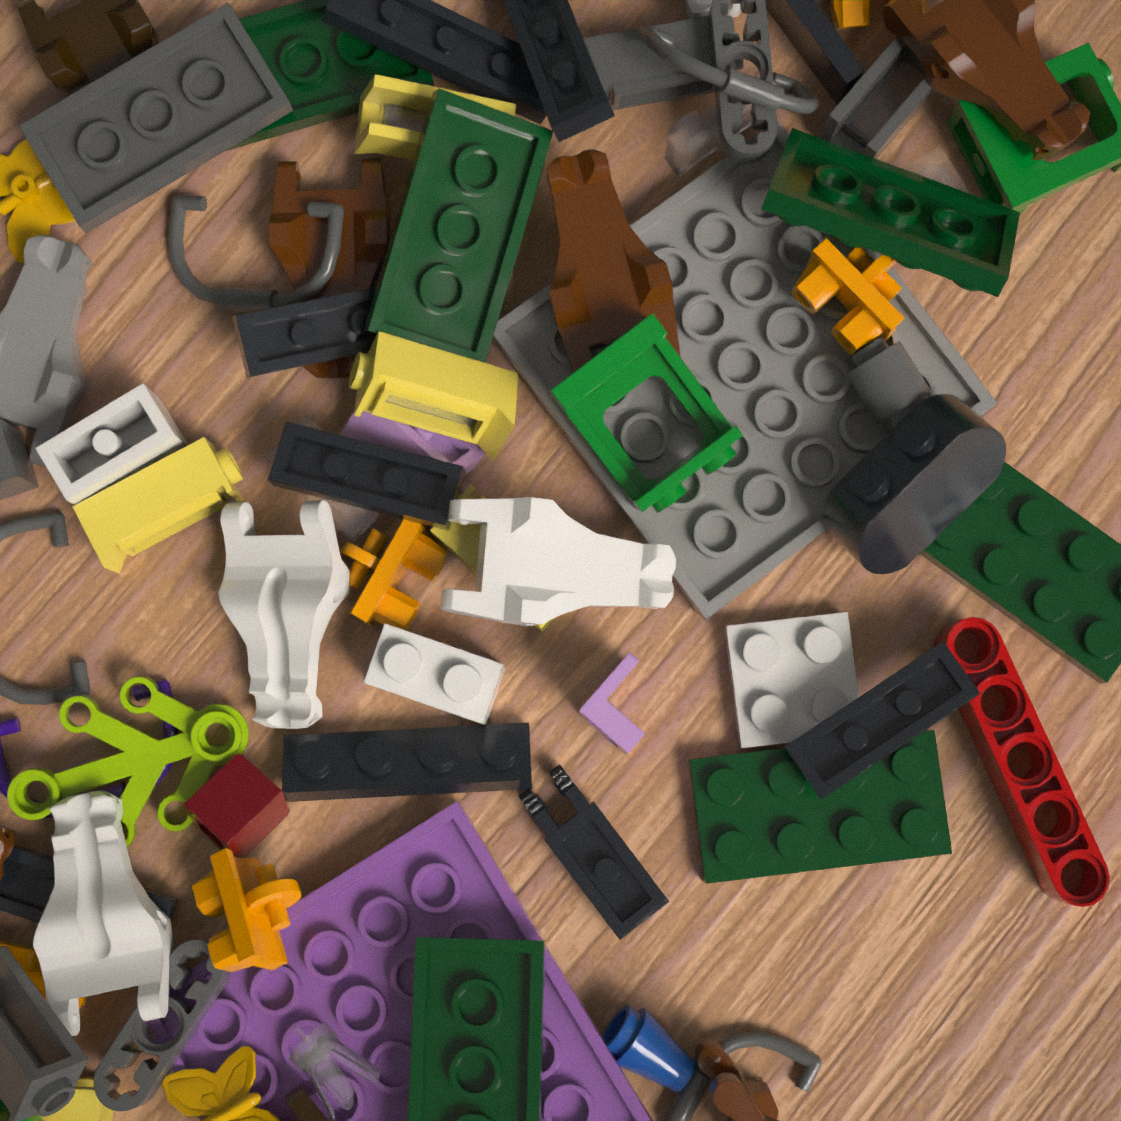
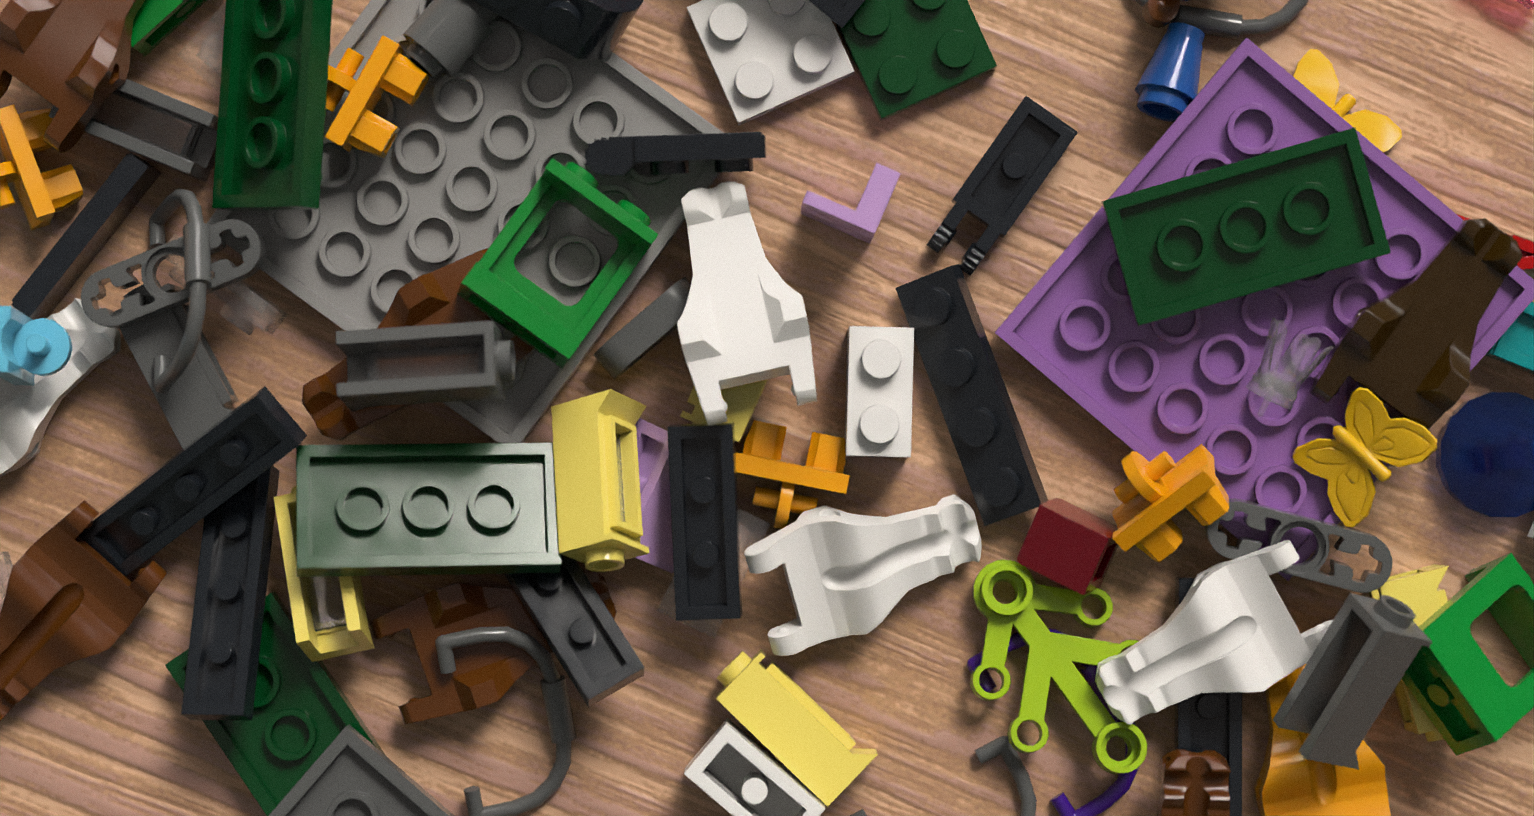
camera: 110 degrees left, 5 degrees up
none -> dark grey window [336,321,516,412]
none -> black hinge [583,132,766,176]
none -> dark grey beam [593,277,691,379]

